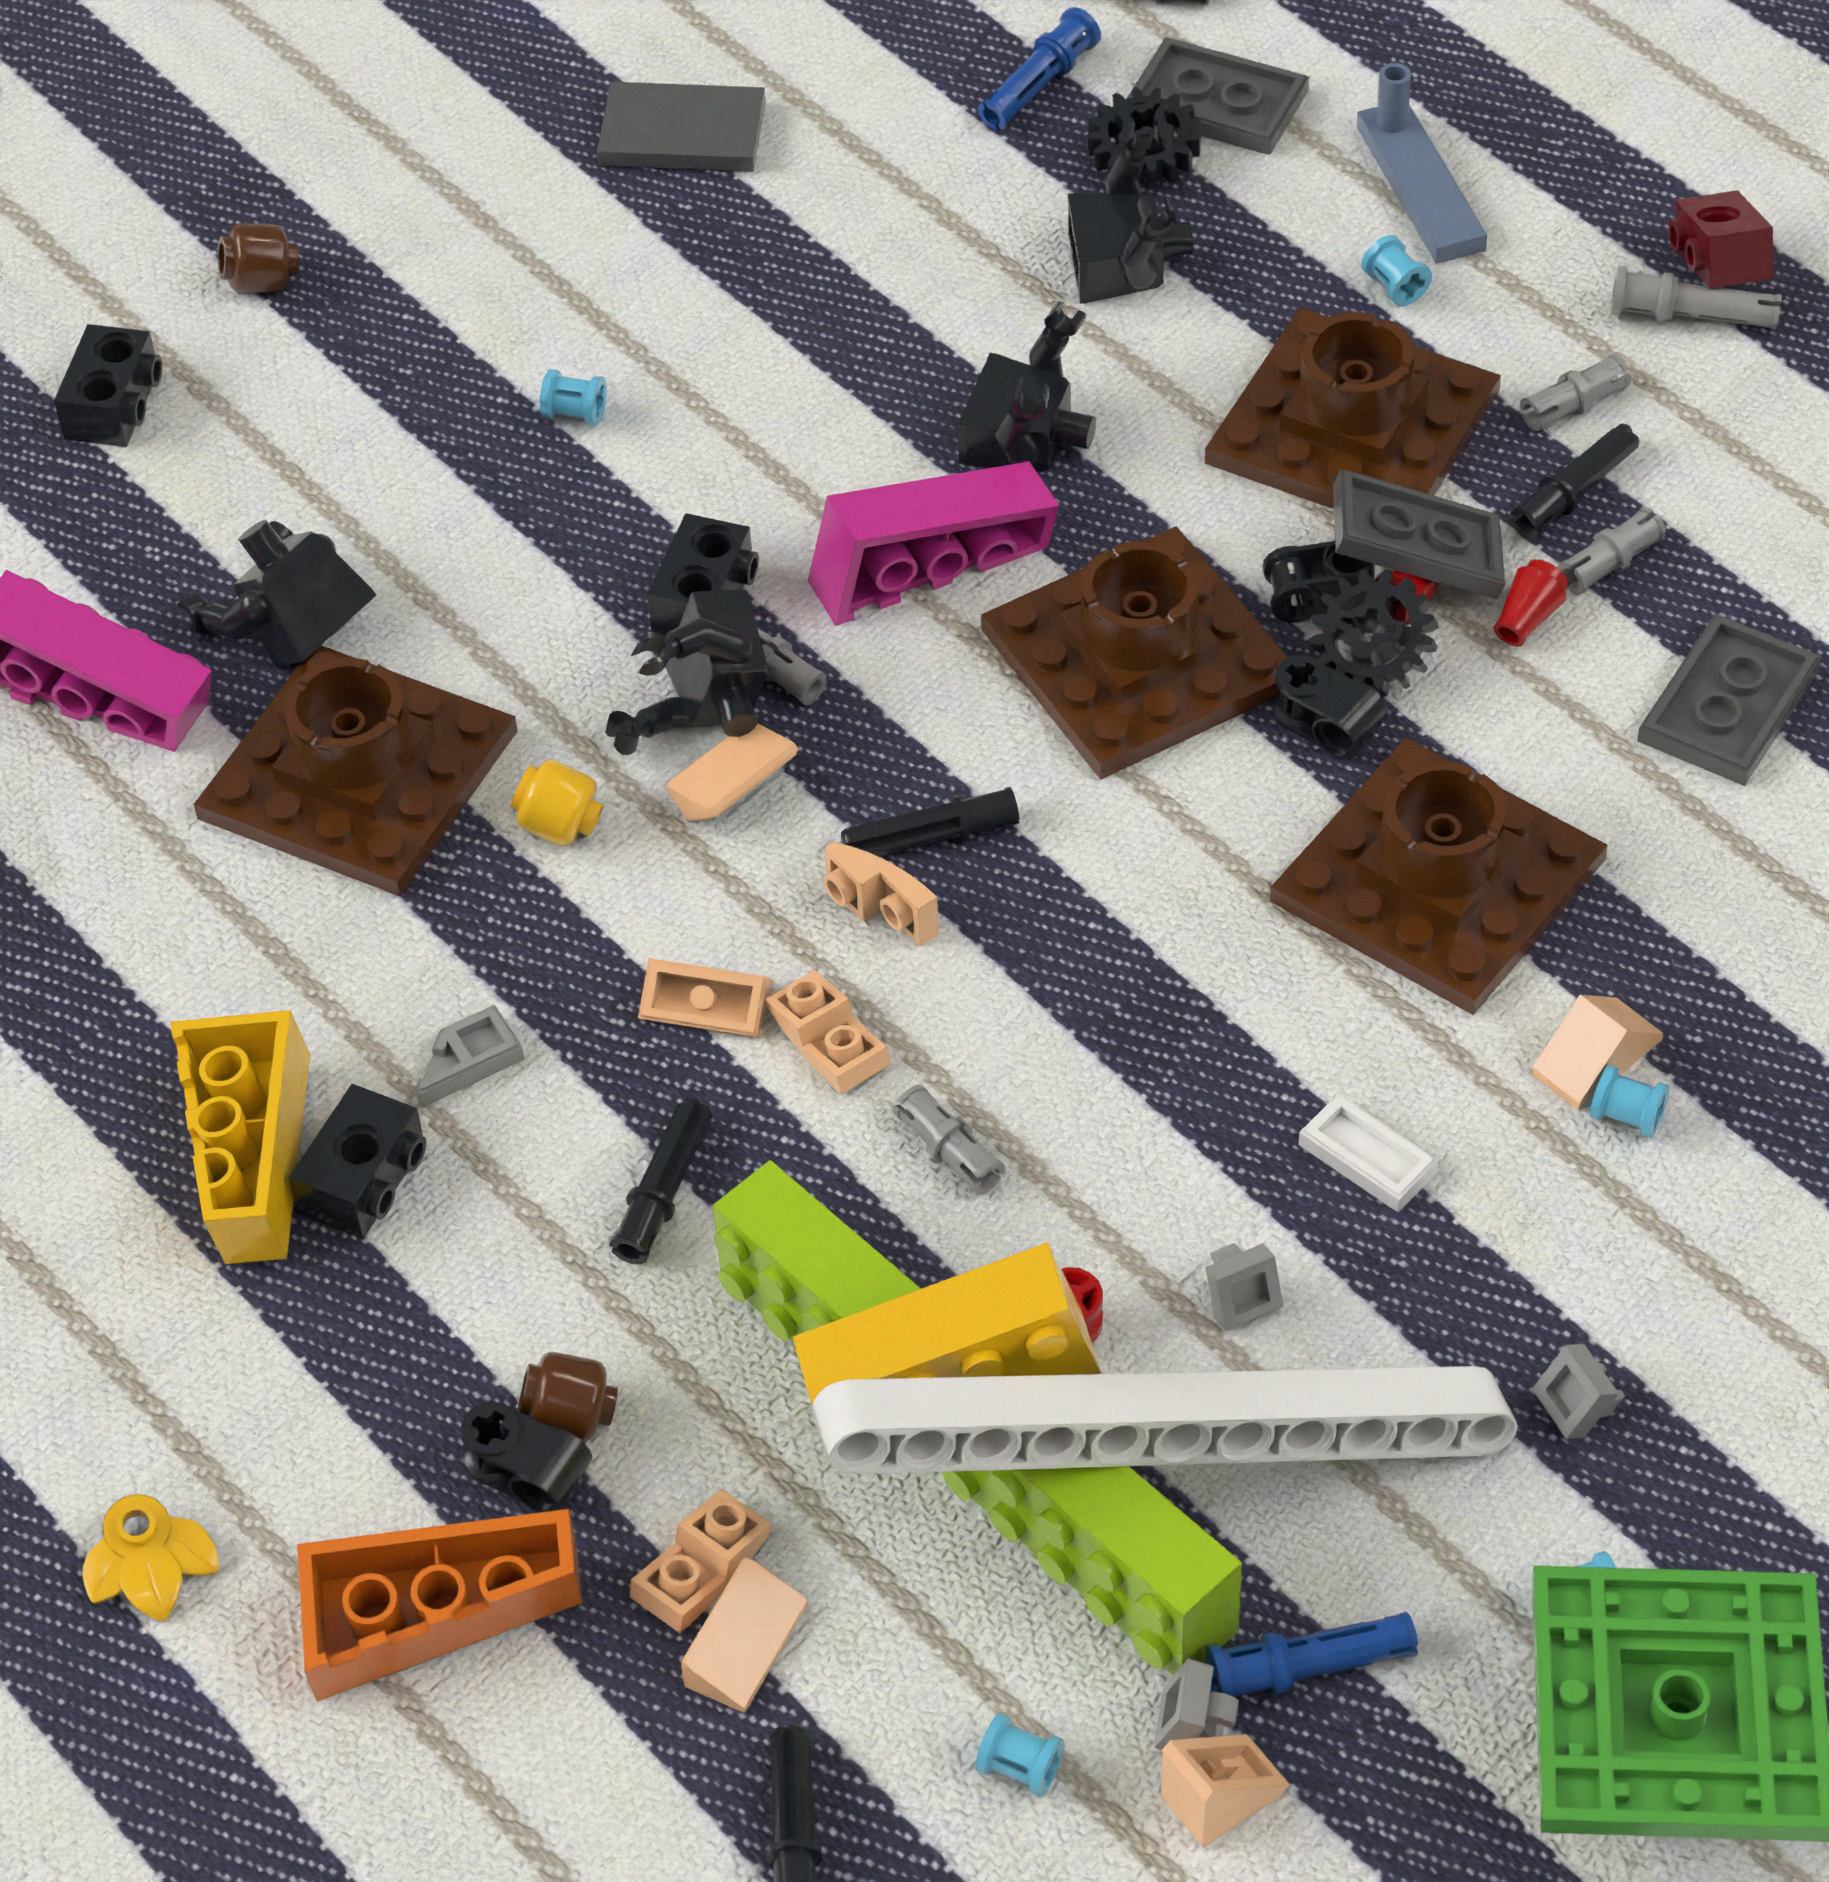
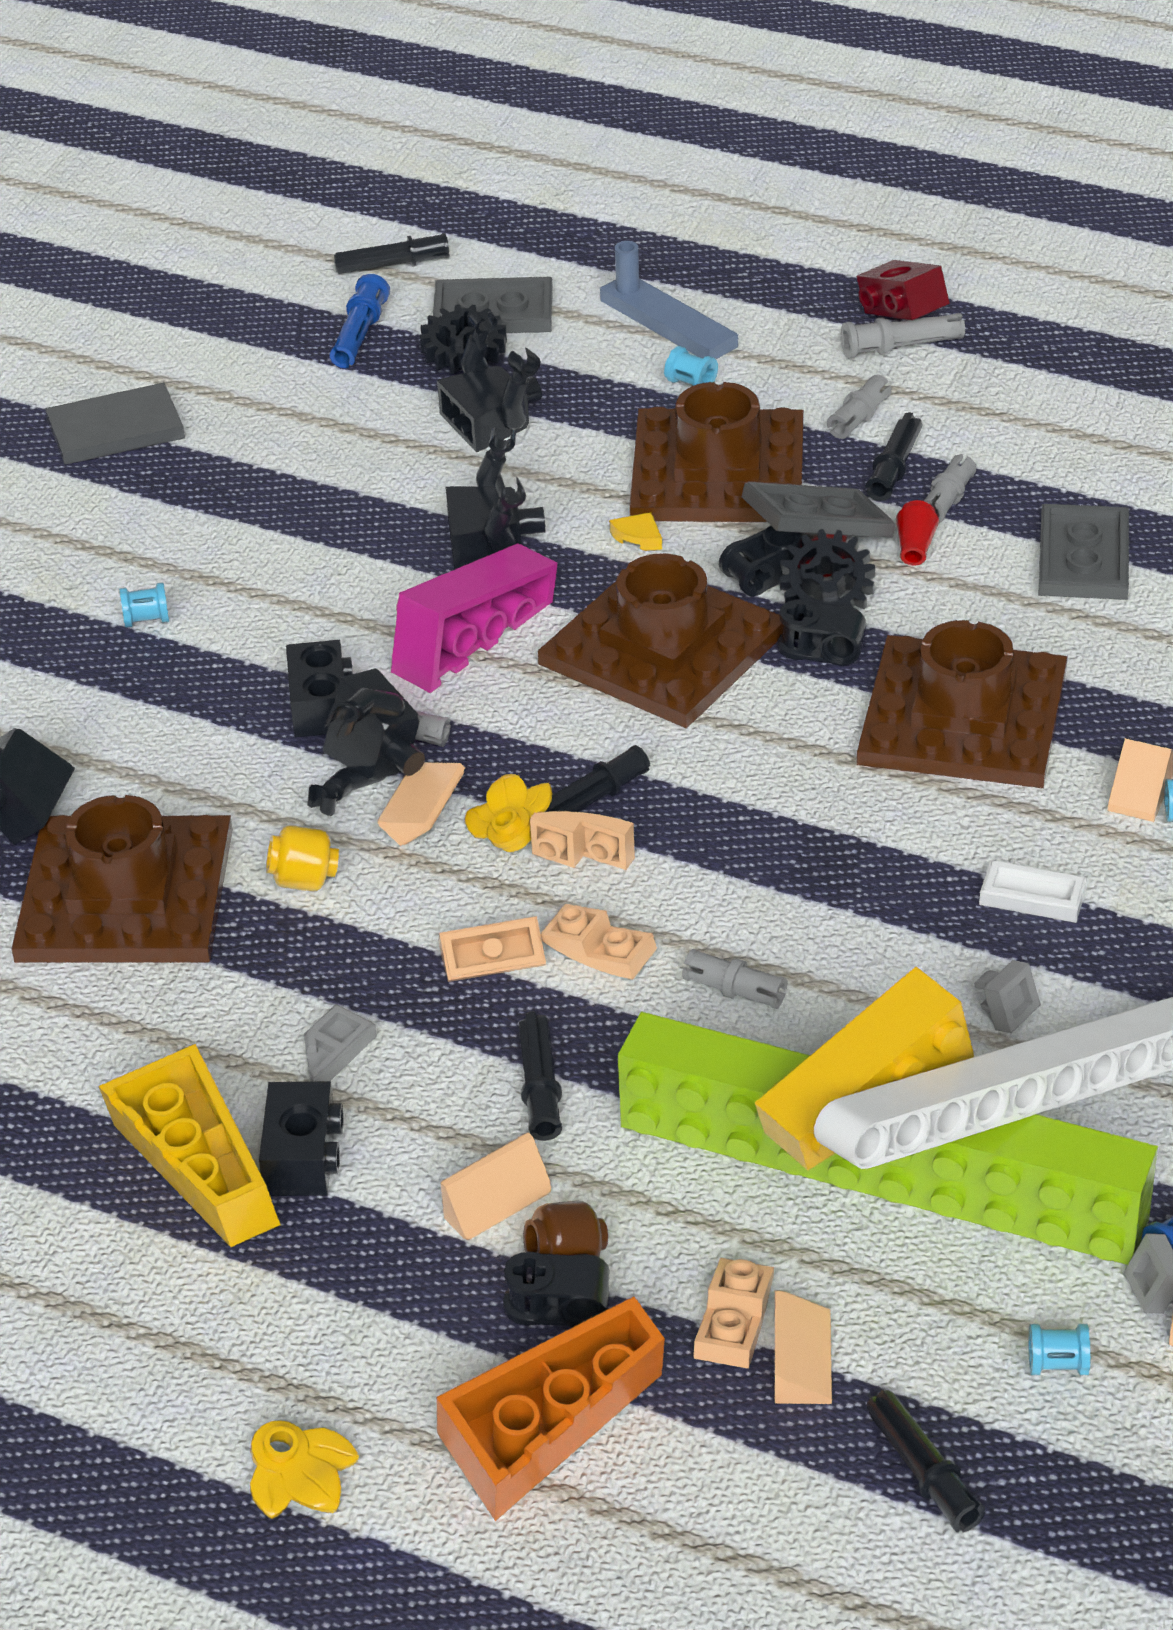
camera: 25 degrees left, 10 degrees down
none -> light nougat slope [441,1132,551,1240]
none -> yellow plate [465,774,552,852]
none -> yellow tile [609,512,662,551]

